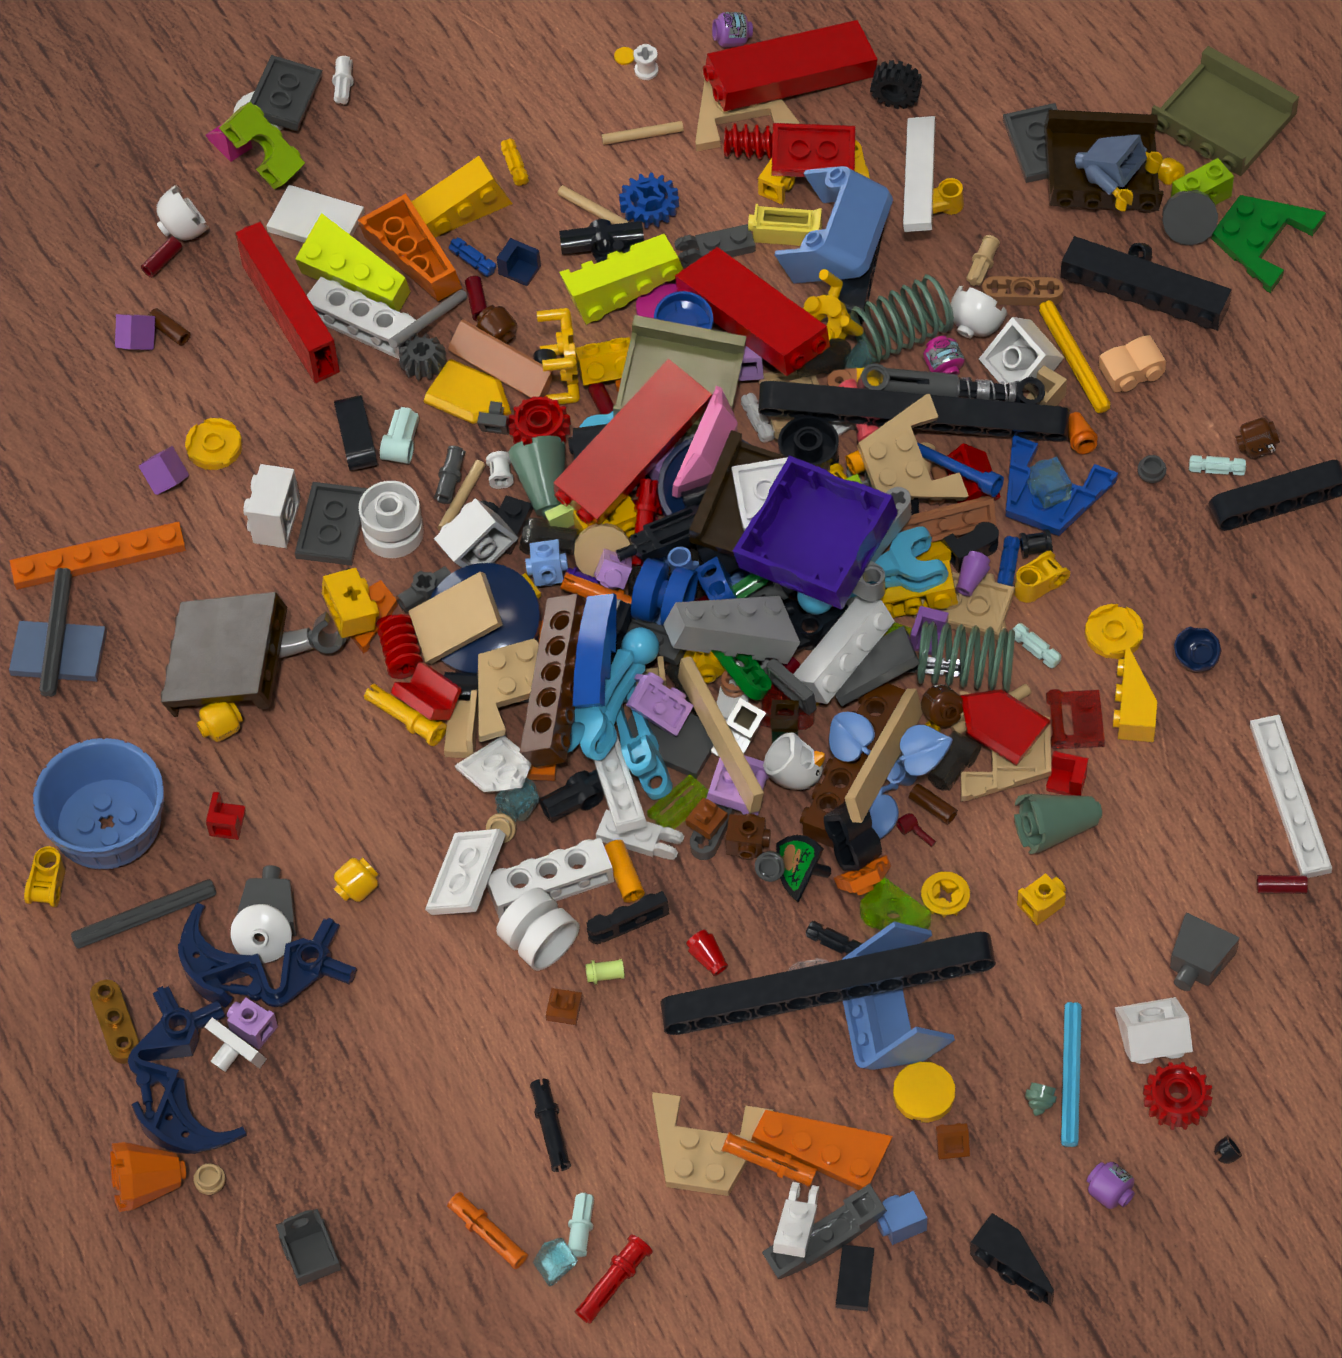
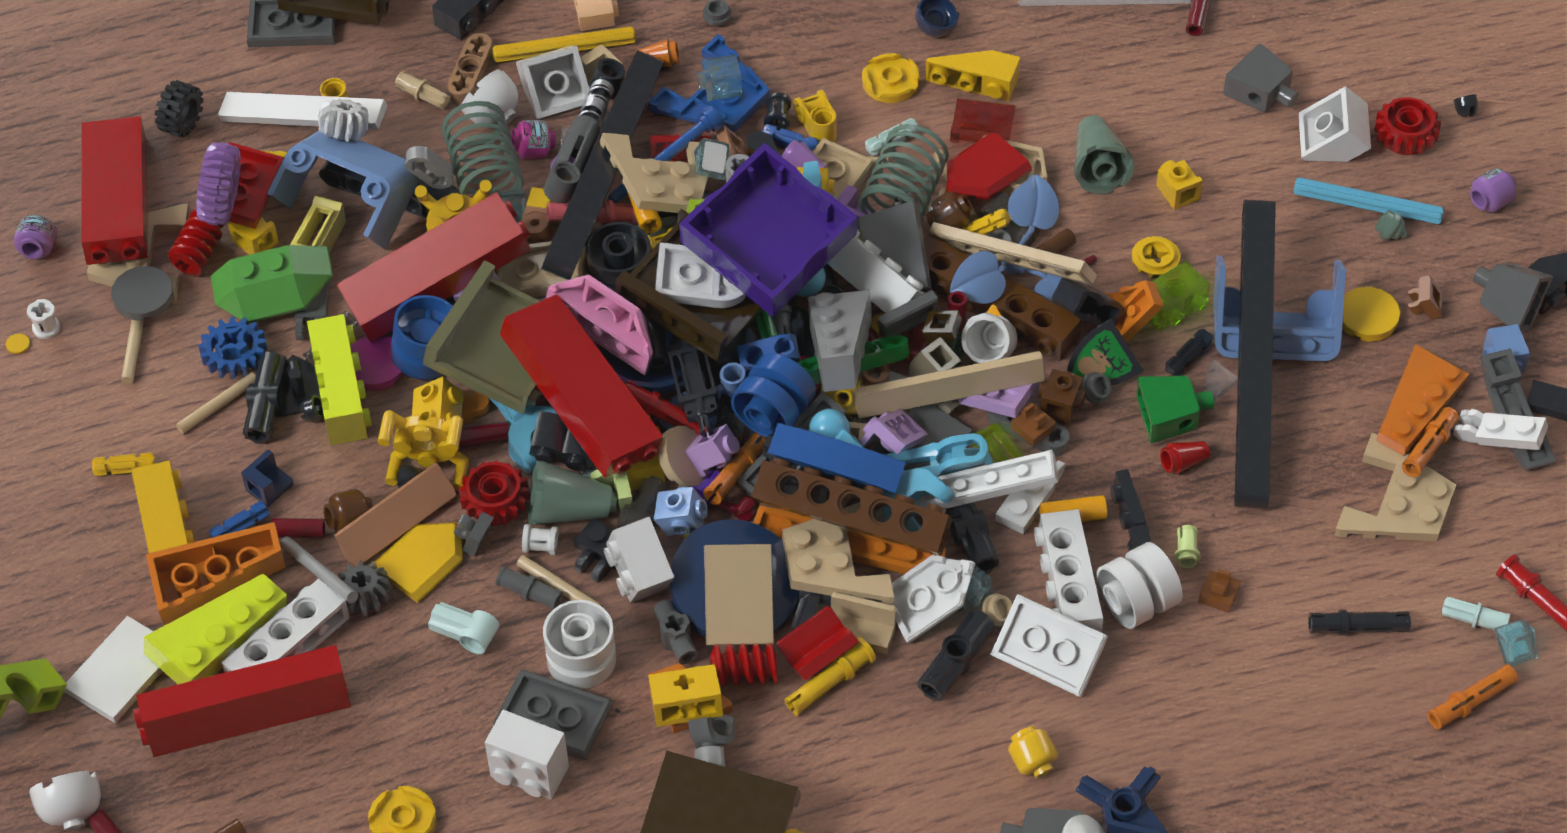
camera: 80 degrees left, 5 degrees down
black beam [334,395,378,471] -> none
red panel [1046,751,1089,796] -> none
none -> dark grey tile [111,266,174,321]
none -> medium lavender gear [196,142,241,225]
none -> bright green wedge [211,245,333,324]
none -> white gear [318,98,369,142]
none -> light grey beam [405,146,454,189]
none -> slope [694,138,730,180]
none -> black piece [917,610,995,701]
none -> dark red axle [948,291,967,336]
none -> green torso [1136,376,1214,444]
none -> dark grey torso [1473,262,1554,331]

